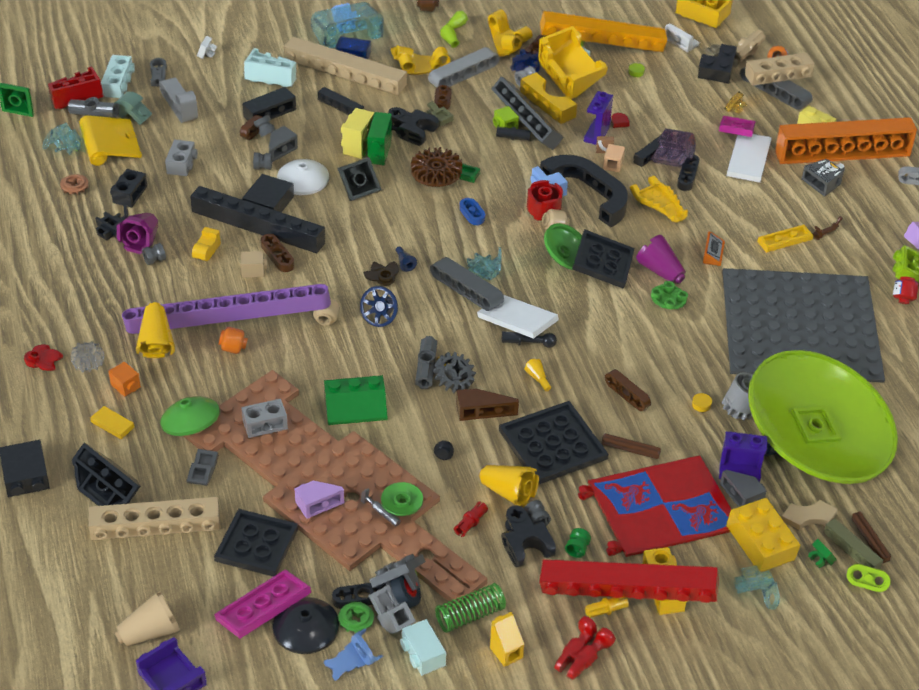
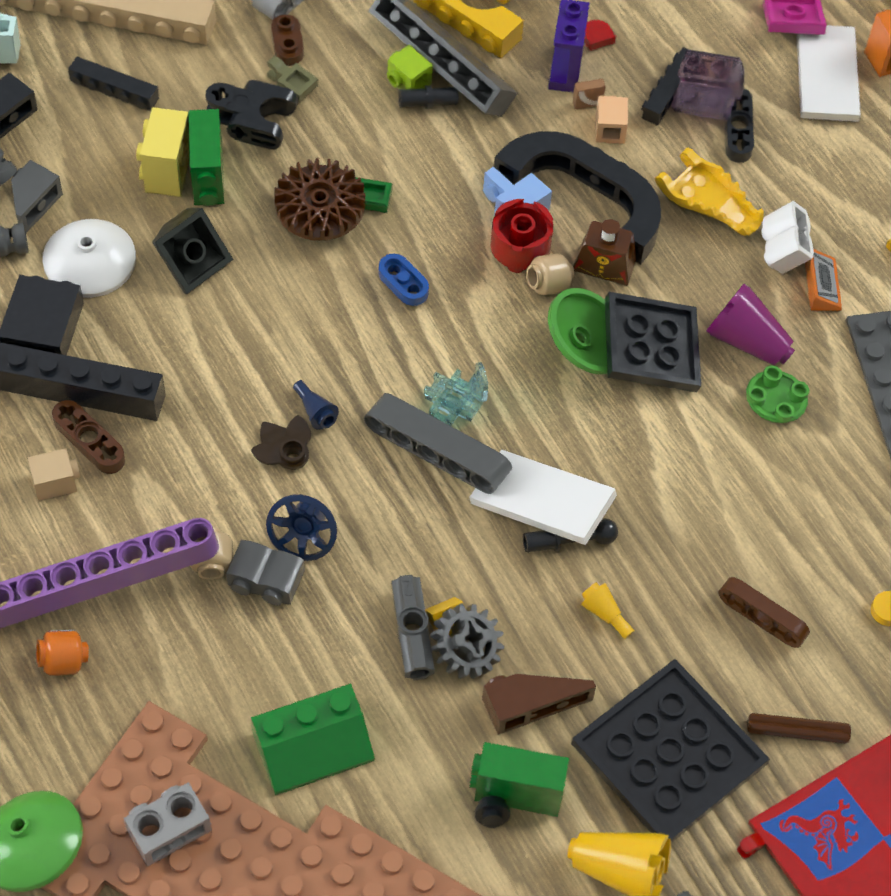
camera: 15 degrees left, 15 degrees up
none -> dark grey brick [226,540,305,606]
none -> green brick [469,742,569,817]
none -> reddish brown torso [573,219,636,286]
none -> white brick [761,201,813,274]

